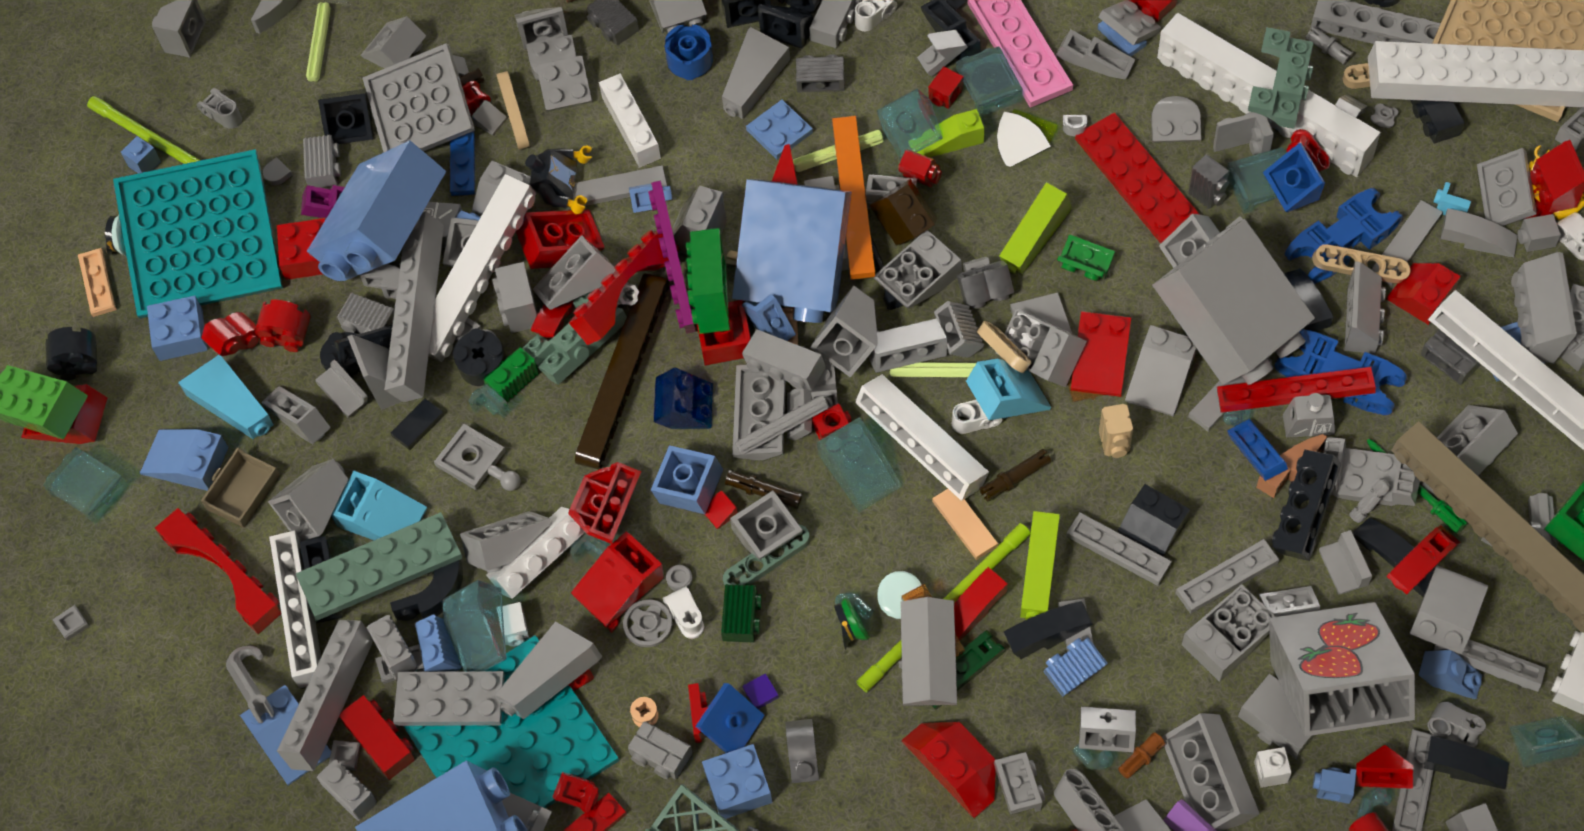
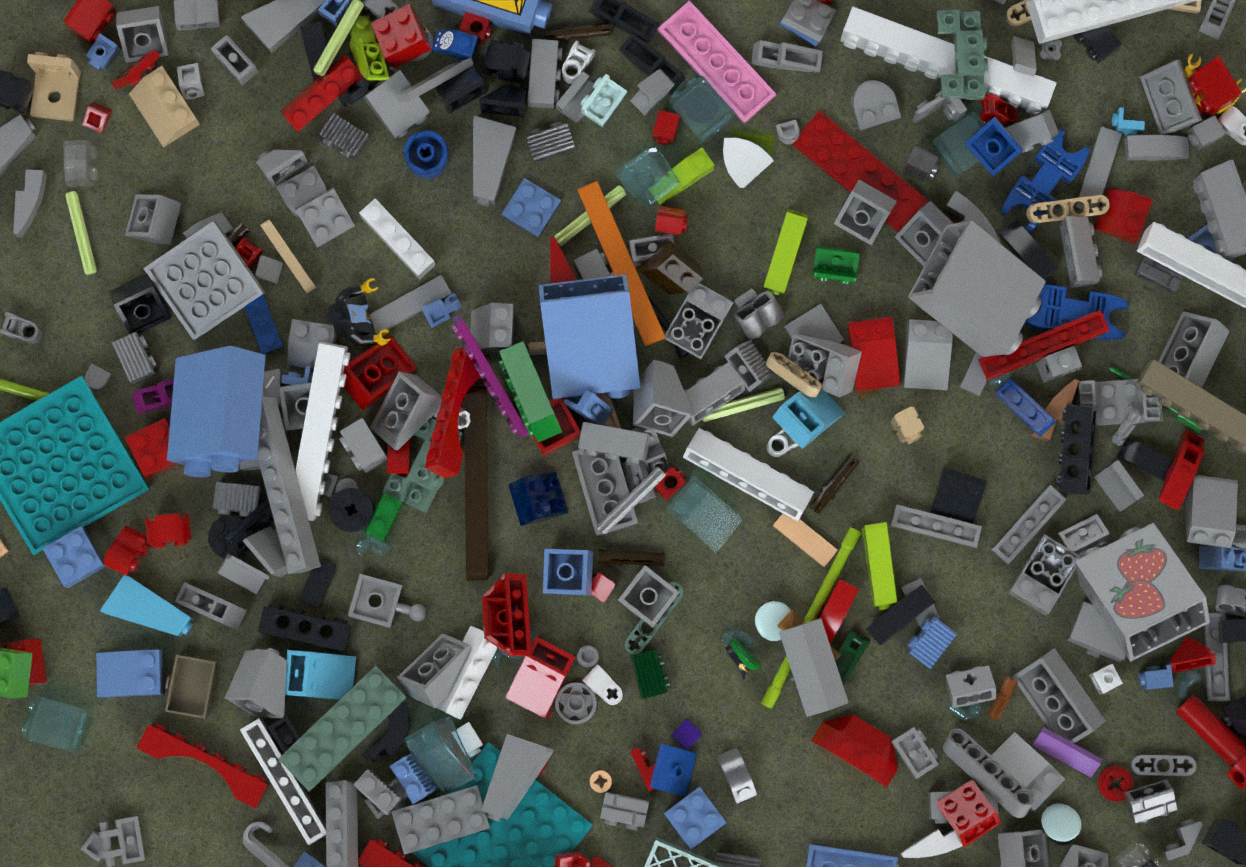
camera: 25 degrees left, 20 degrees up
none -> light grey plate [98,816,145,867]
none -> black brick [258,603,352,652]
none -> light grey panel [556,71,595,124]
none -> light aqua bracket [580,74,627,128]
none -> light grey brick [834,180,897,245]
none -> light grey brick [1005,109,1059,153]

